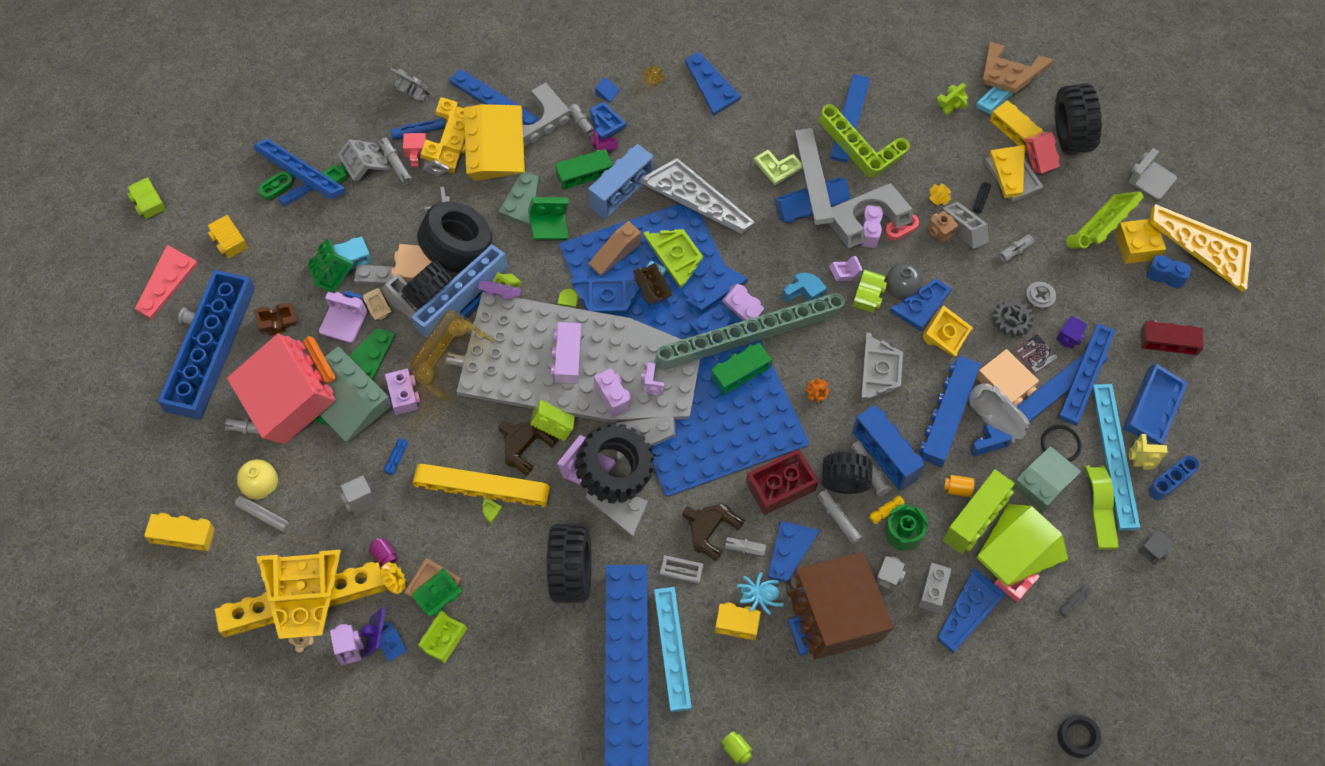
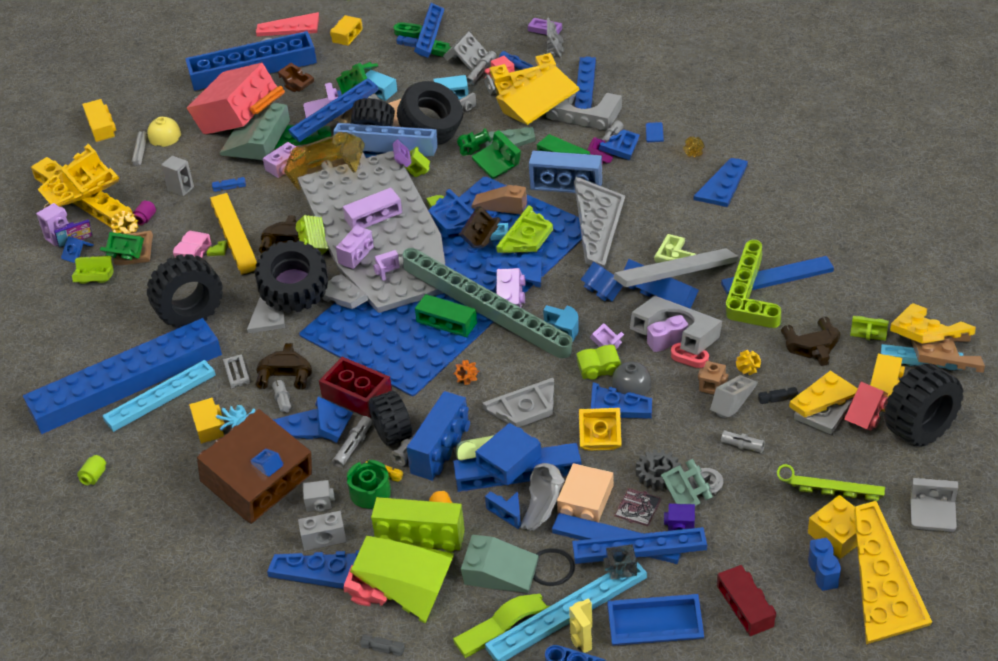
camera: 65 degrees right, 20 degrees down
none -> bright pink brick [173,231,212,258]
none -> blue slope [251,449,283,477]
none -> blue plate [288,78,378,142]
none -> blue wing [315,397,353,443]
none -> medium azure brick [434,75,469,99]
none -> yellowish green brick [455,435,494,460]
none -> green connector [457,128,492,156]
none -> blue brick [475,423,542,486]
none -> medium lavender plate [528,18,562,35]
none -> blue brick [581,261,623,301]
none -> clear smoke brick [603,544,637,579]
none -> sand green plate [661,459,713,506]
none -> dark brown connector [781,317,841,366]
none -> yellow wing [890,303,976,344]

